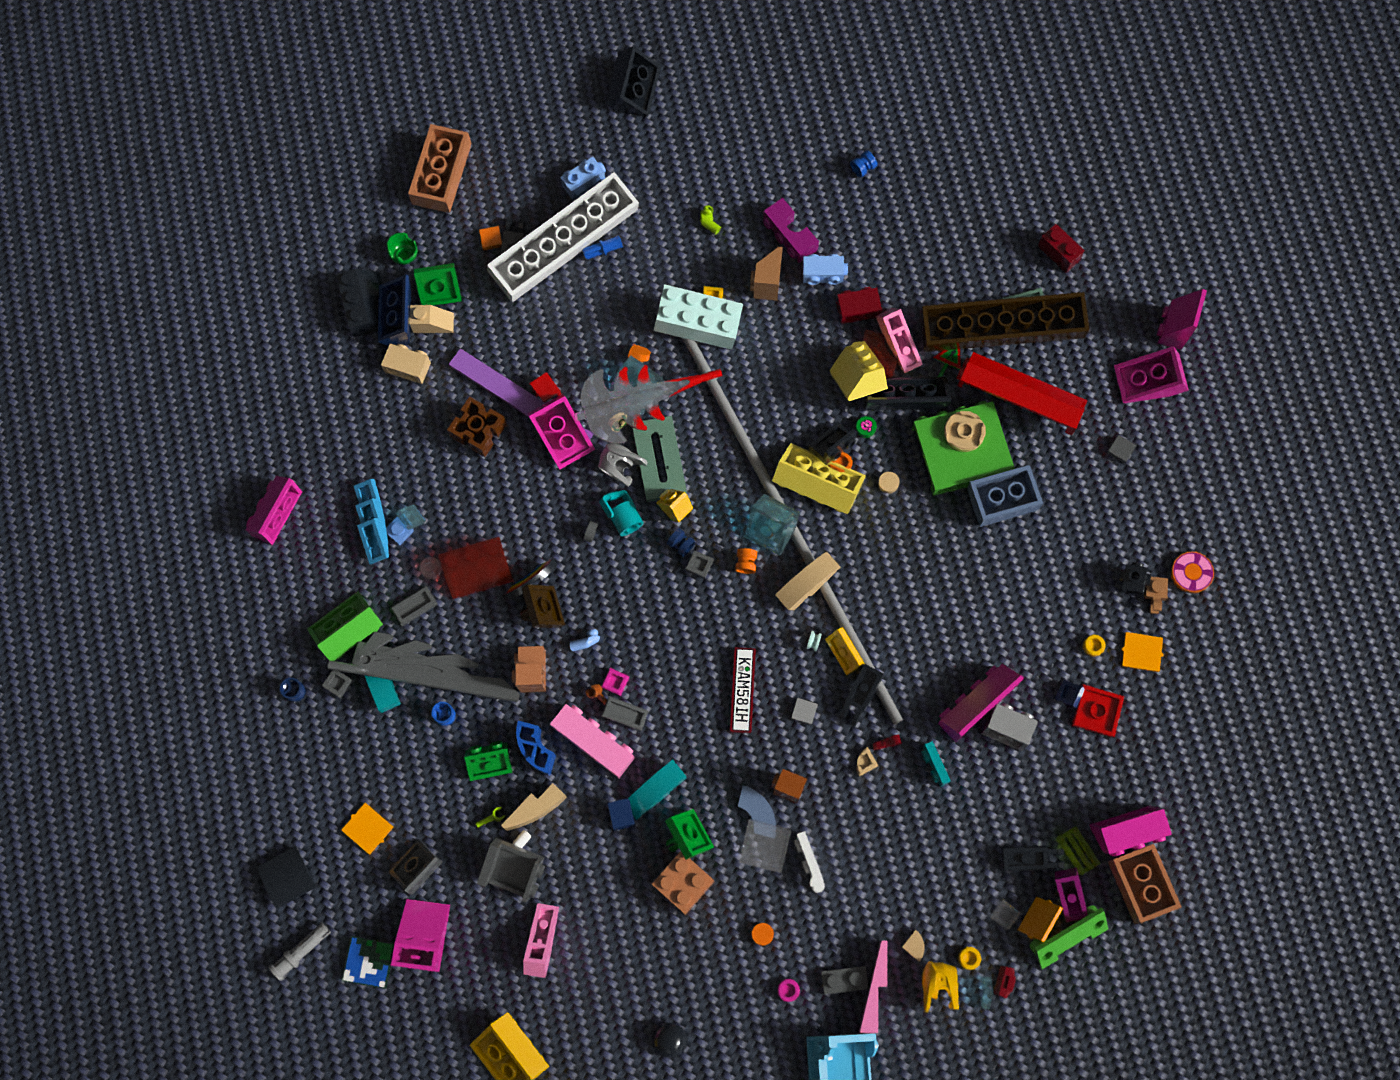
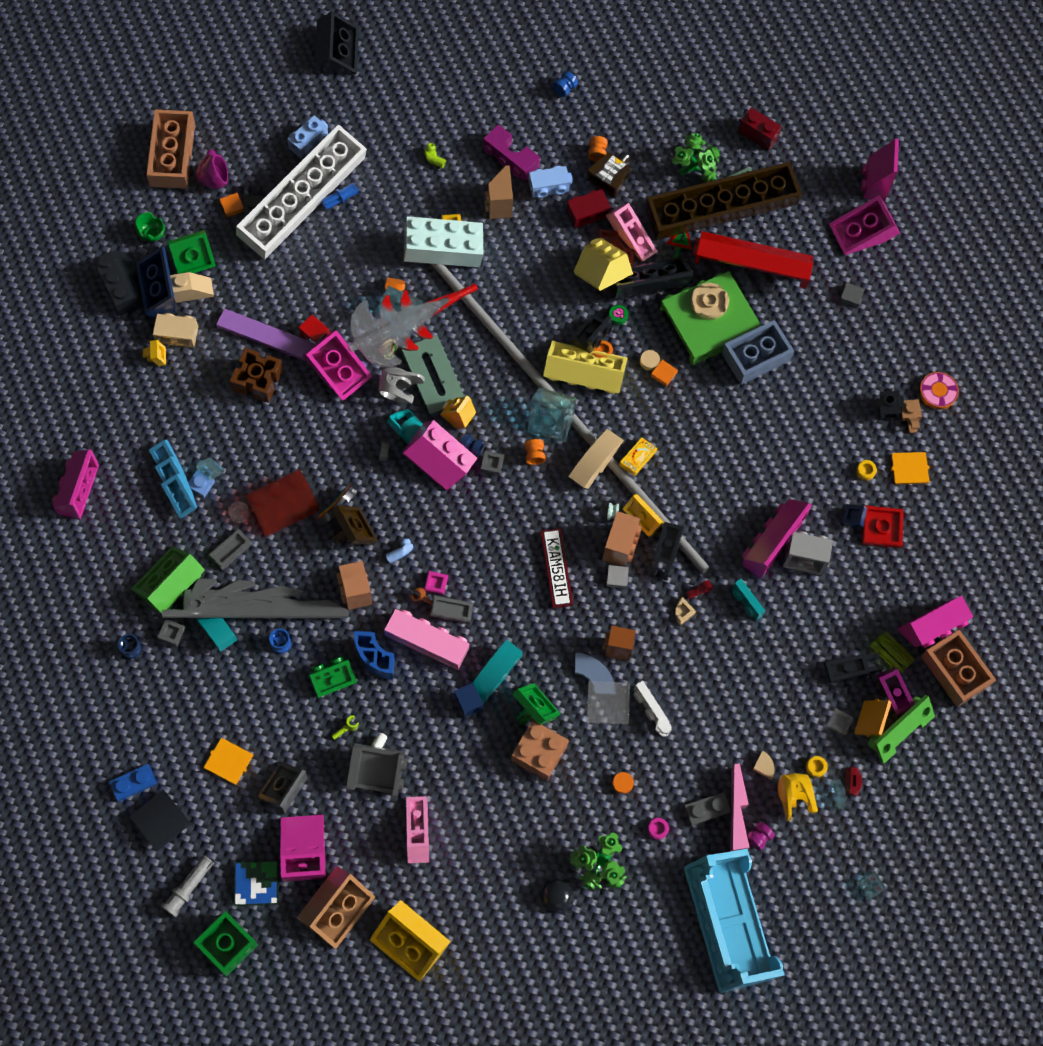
camera: 20 degrees left, 5 degrees down
tan slope [501,783,567,831] -> none
none -> blue plate [109,764,158,802]
none -> yellow tile [143,340,166,366]
none -> green brick [193,911,258,977]
none -> magenta piece [196,149,228,189]
none -> medium nougat slope [297,866,375,949]
none -> dark pink slope [402,420,477,490]
none -> bright green plant [569,833,627,890]
none -> dark brown torso [587,152,630,199]
none -> orange wheel [588,136,608,162]
none -> nougat brick [602,511,642,567]
none -> yellow tile [619,438,658,477]
none -> orange tile [651,360,678,387]
none -> bright green plant [672,133,720,183]
none -> magenta wheel [747,821,775,851]

